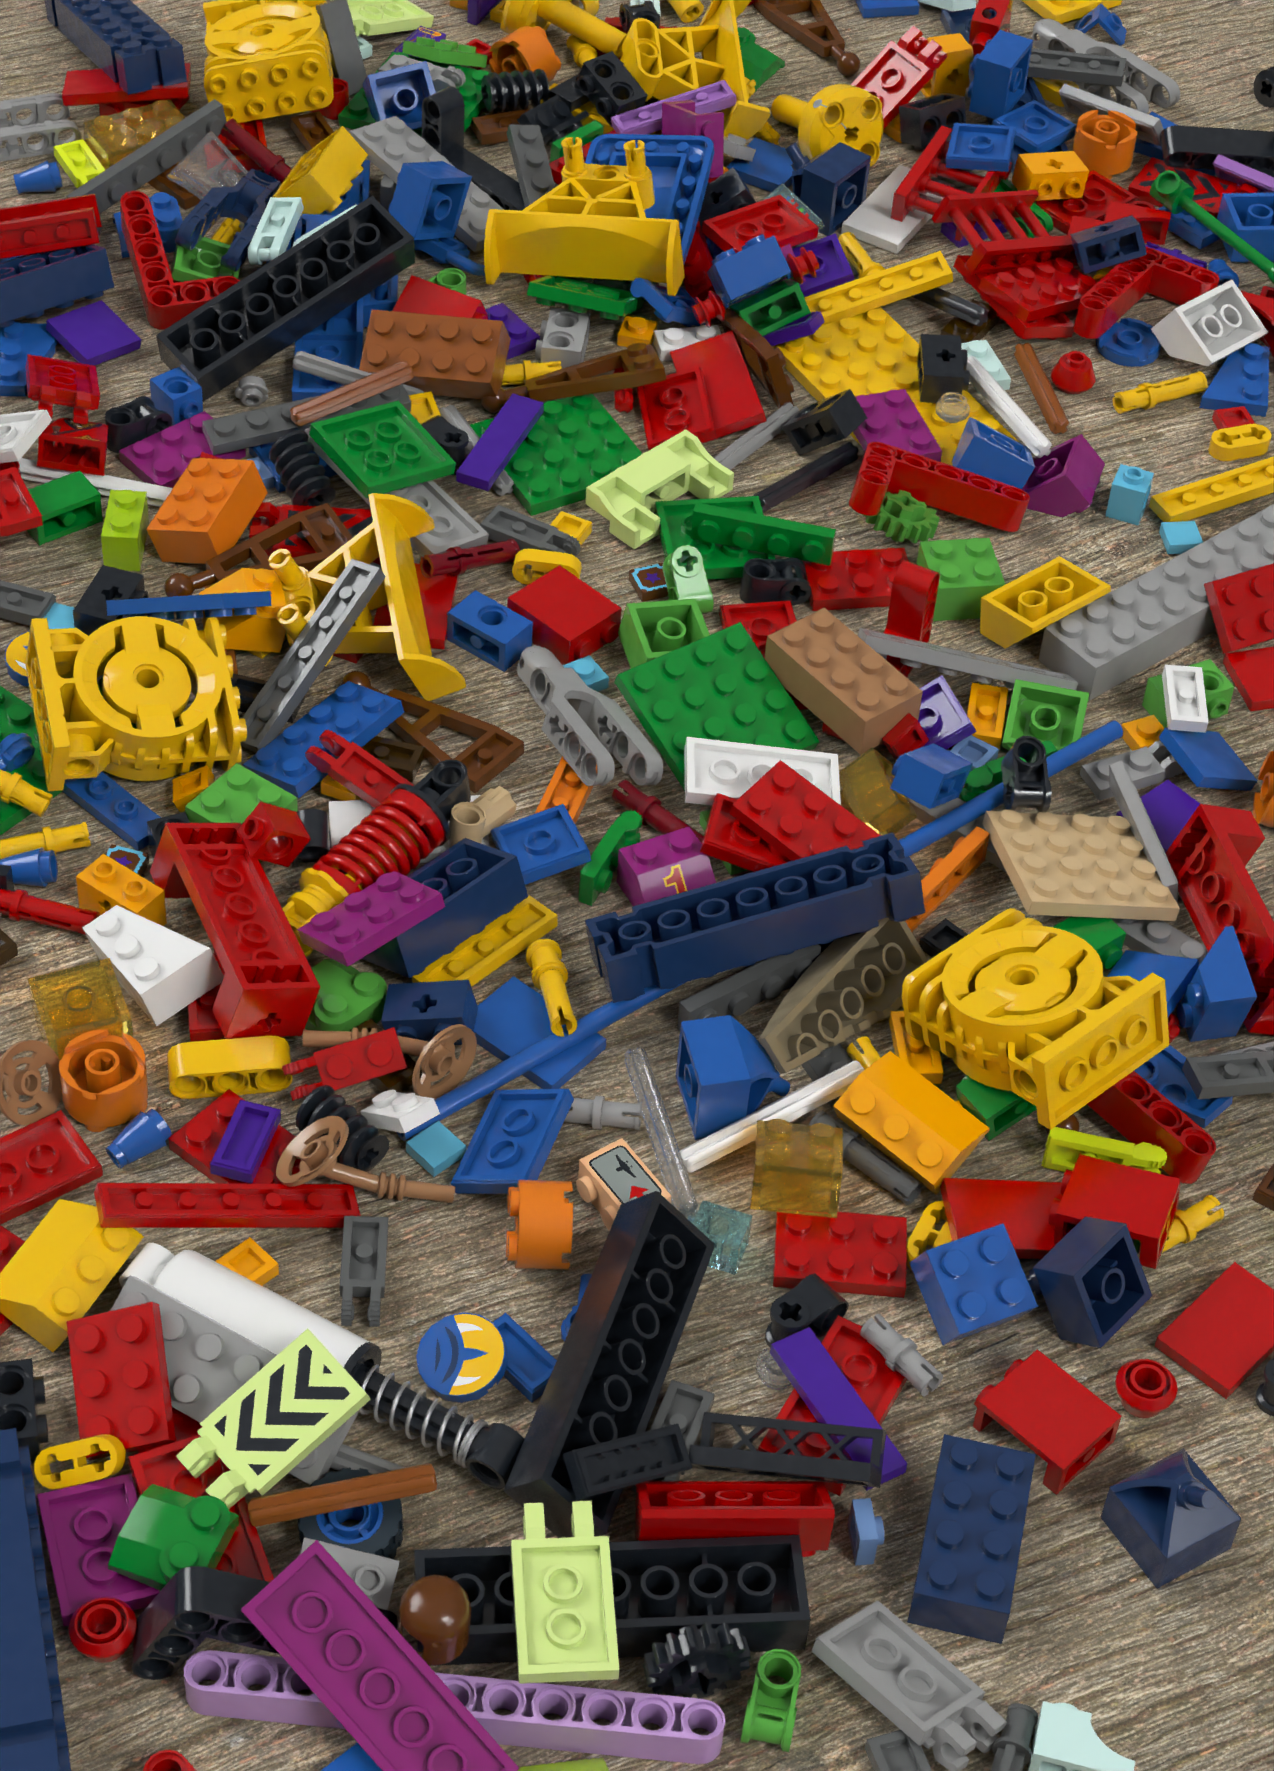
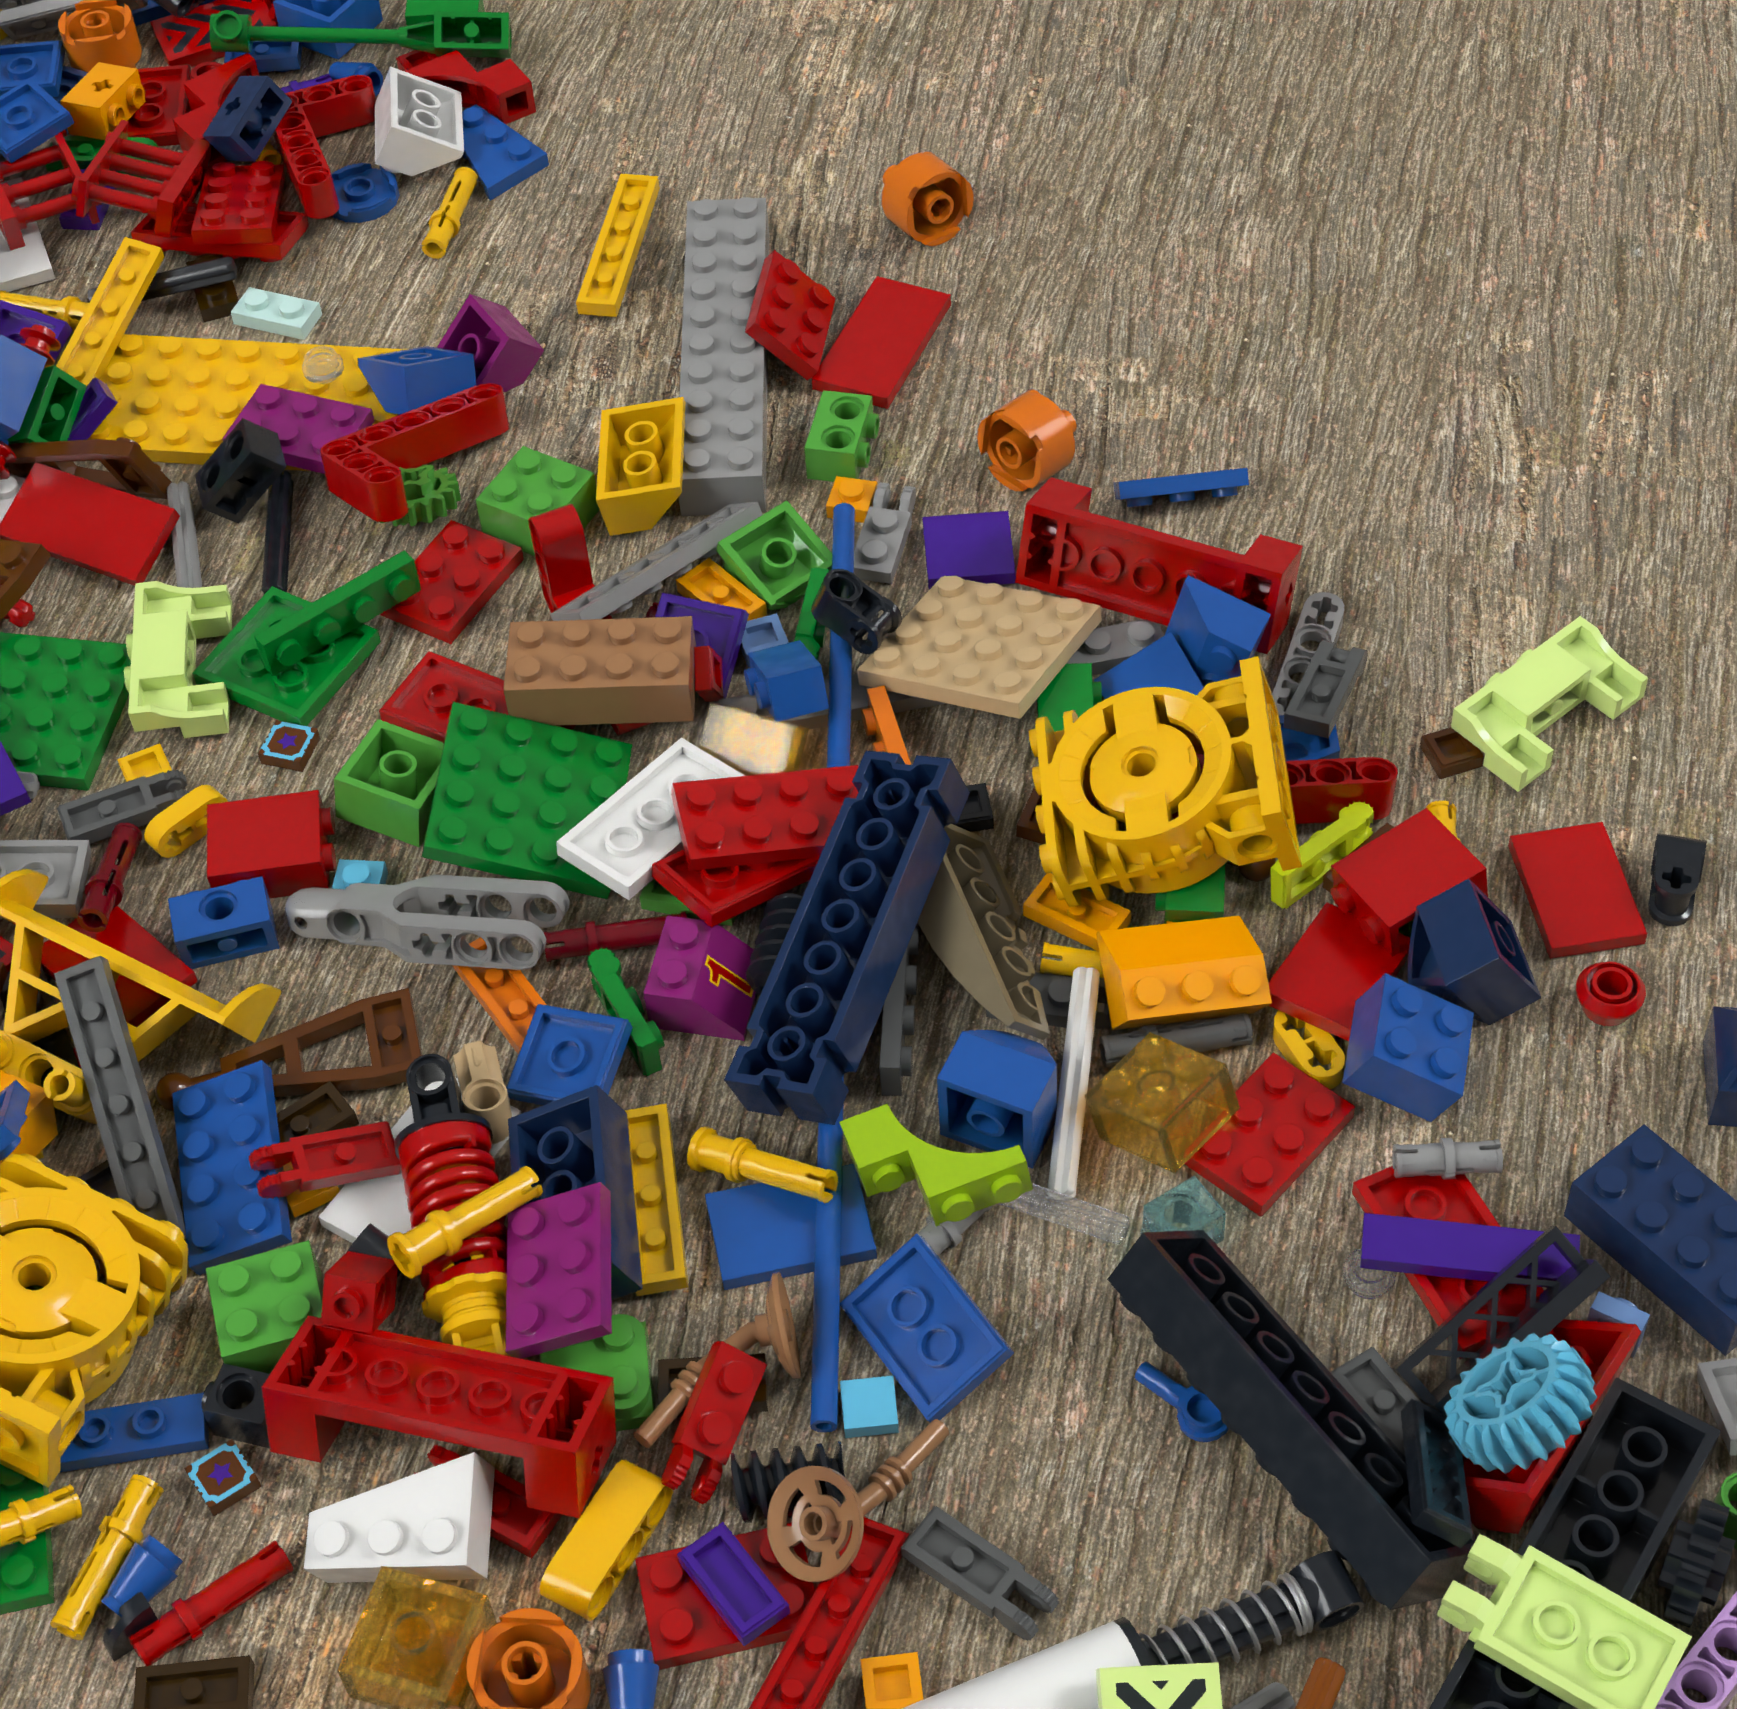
camera: 45 degrees left, 5 degrees up
light orange brick [76,853,167,926] -> none
light orange plate [173,765,215,813] -> none
white plate [360,1090,440,1133] -> none
dark blue brick [381,980,478,1046] -> none
tile [416,1312,508,1403] -> none
blue tile [493,1313,557,1403] -> none
orange brick [506,1180,573,1270] -> none
brick [576,1138,672,1231] -> none
red tile [637,367,717,450] -> none
piece [662,545,714,614] -> none
black piece [739,558,812,606] -> none
black piece [765,1273,849,1349] -> none
black brick [917,334,970,404] -> none
white axle [966,356,1052,458] -> none
red panel [973,1349,1122,1495] -> none
dark orange axle [1014,342,1069,434] -> none
red cone [1050,351,1096,394] -> none
medium azure brick [1105,464,1154,525] -> none
light grey tile [1109,760,1178,902] -> none
medium azure tile [1159,521,1203,554] -> none
blue tile [1159,727,1257,791] -> none
white plate [1162,664,1209,733] -> none
yellow beam [1208,424,1272,461] -> none
red tile [1212,406,1256,430] -> none
none -> yellow pin [387,1166,543,1278]
none -> lime arch [839,1103,1033,1227]
none -> medium azure gear [1443,1333,1597,1474]

